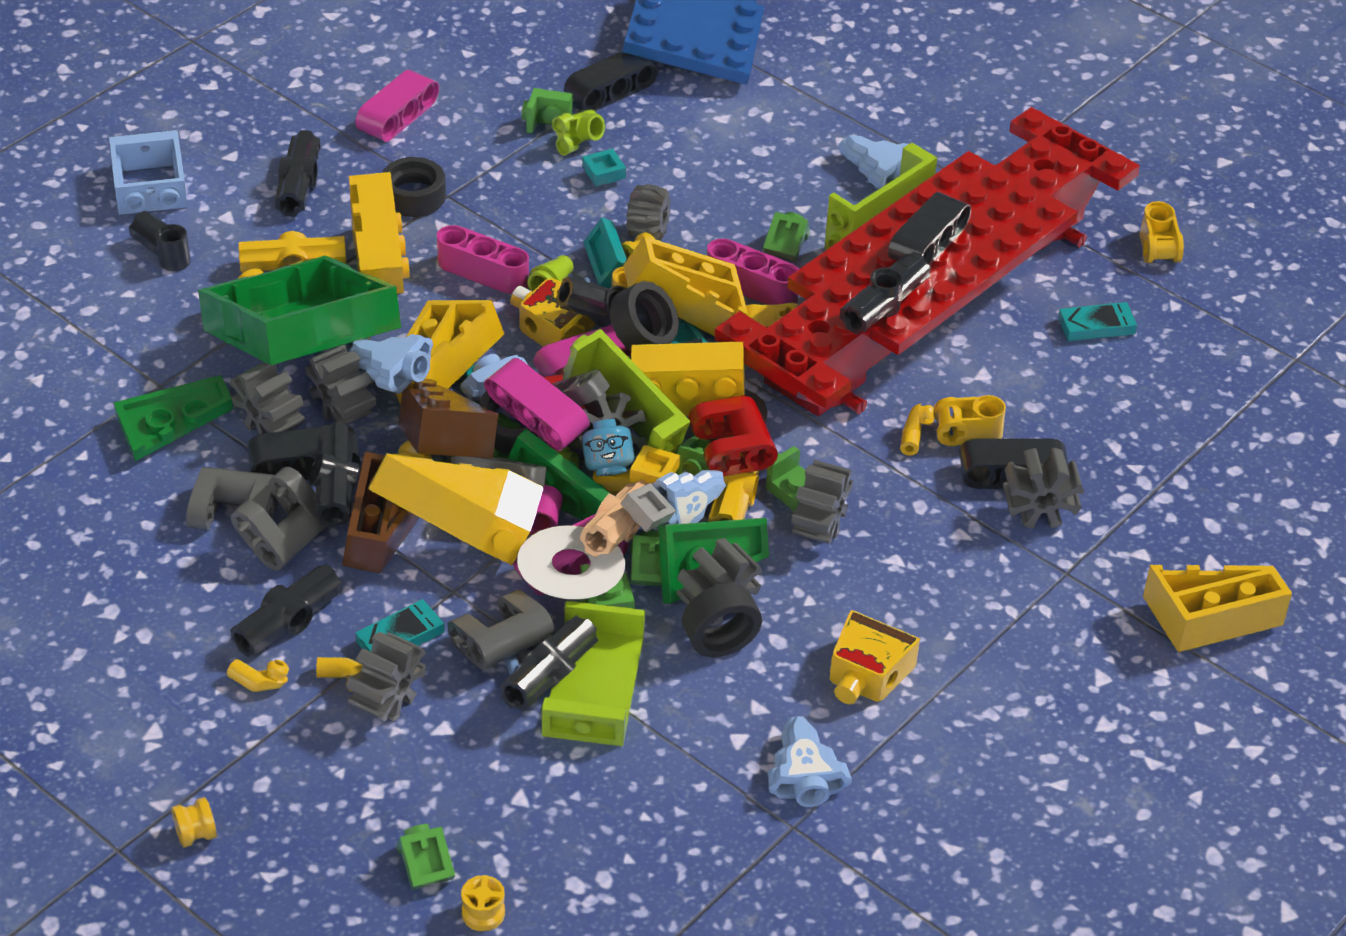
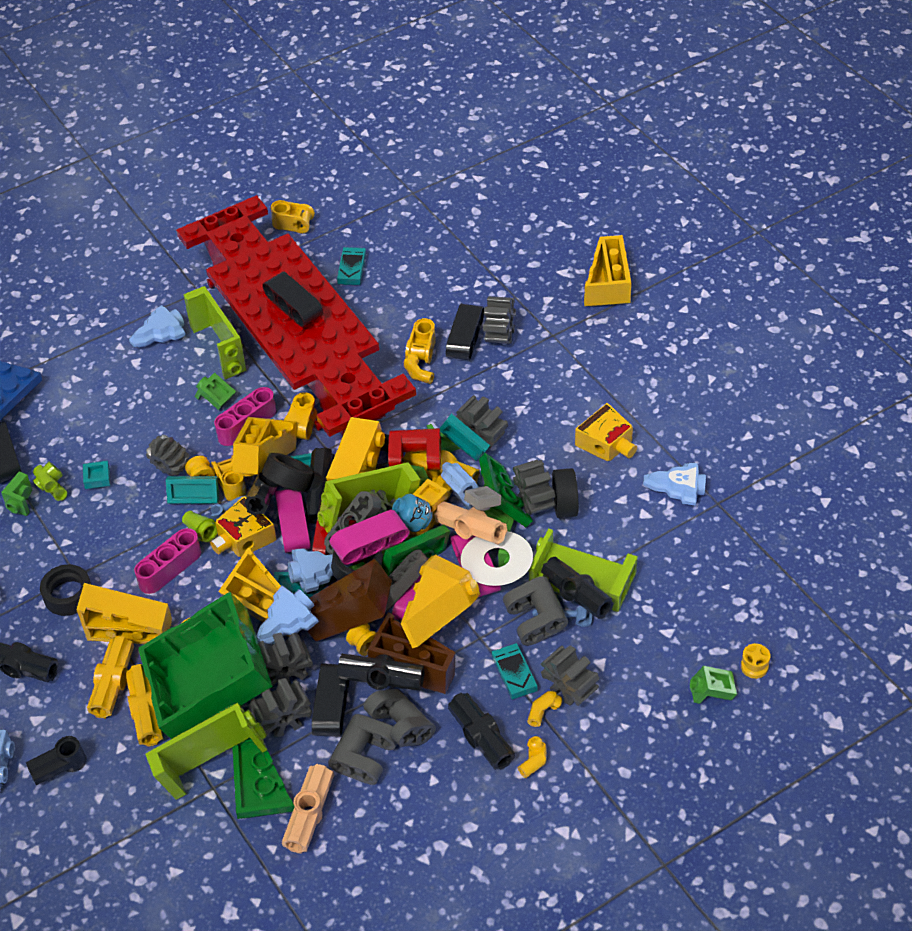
camera: 70 degrees left, 5 degrees up
yellow wheel [171,797,217,848] -> none
black piece [840,251,931,335] -> none
none -> lime panel [145,703,267,800]
none -> light nougat piece [282,764,334,854]
none -> teal tile [440,413,490,461]

